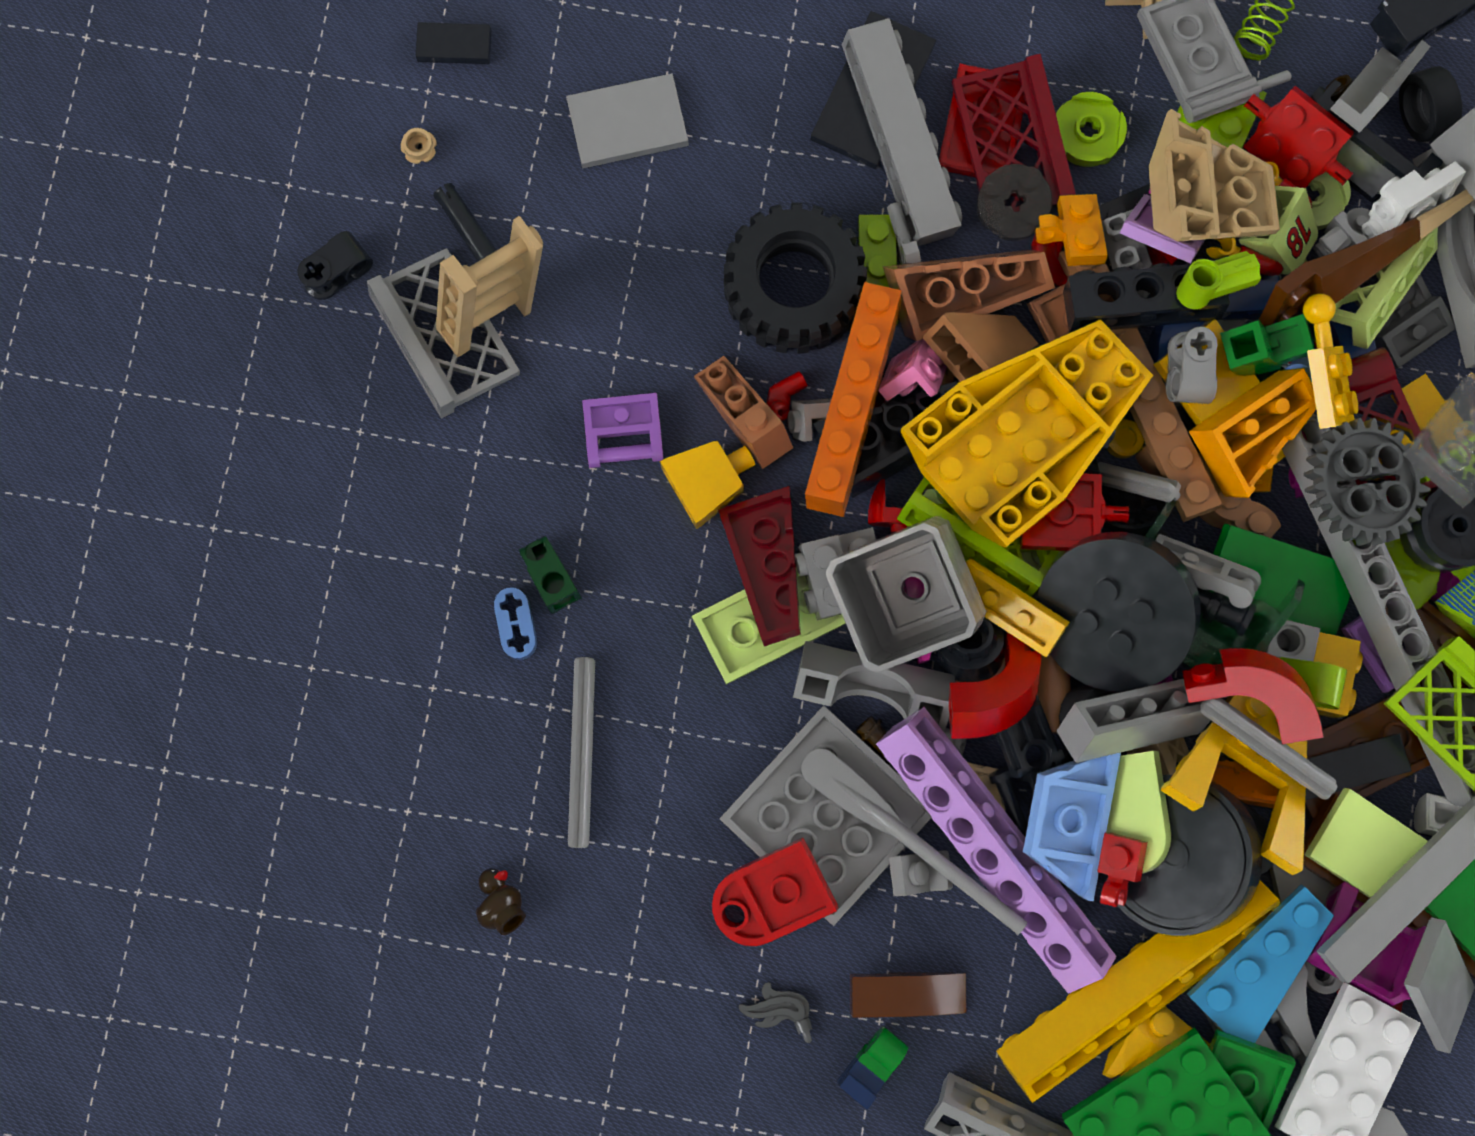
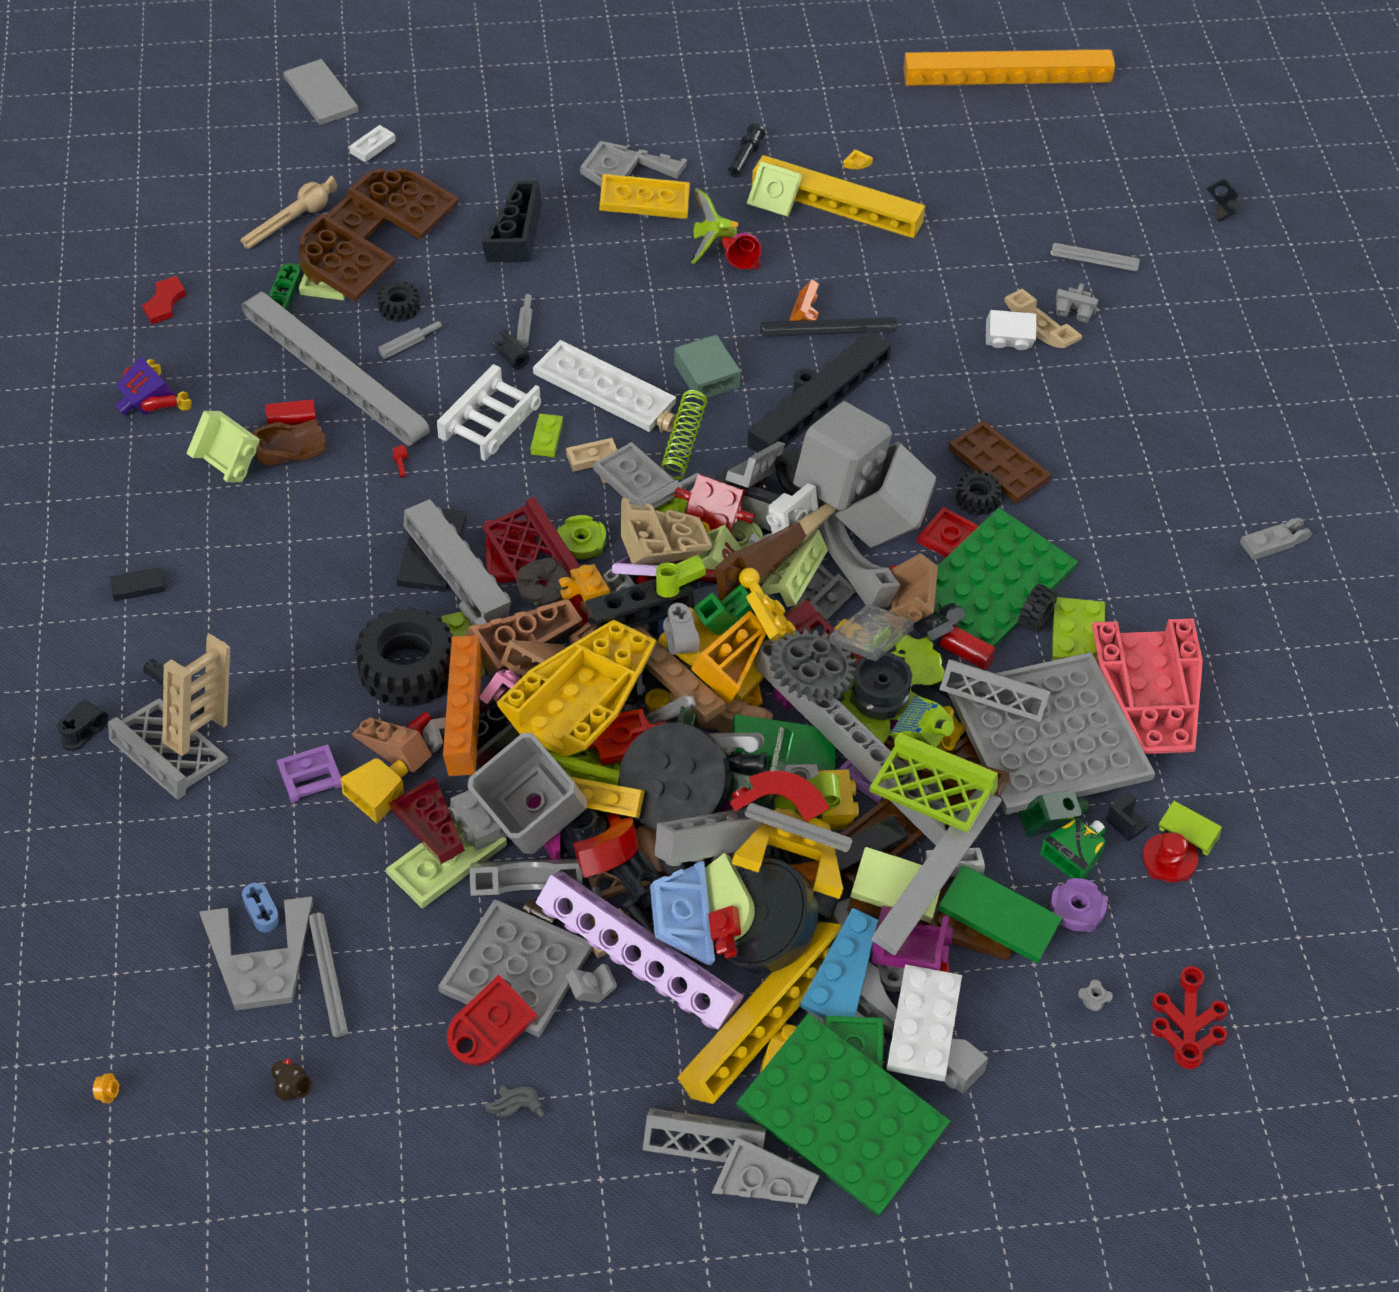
camera: 15 degrees left, 30 degrees down
tan plate [401,128,437,164] -> none
dark green leg [519,535,582,614] -> none
light grey tile [566,73,689,169] -> none
light grey piece [801,749,1028,935] -> none
leg [837,1026,909,1110] -> none
reddish brown slope [850,972,966,1018] -> none
light grey tile [1404,917,1475,1053] -> none
none -> light orange plate [93,1073,119,1103]
none -> light grey wing [200,896,313,1011]

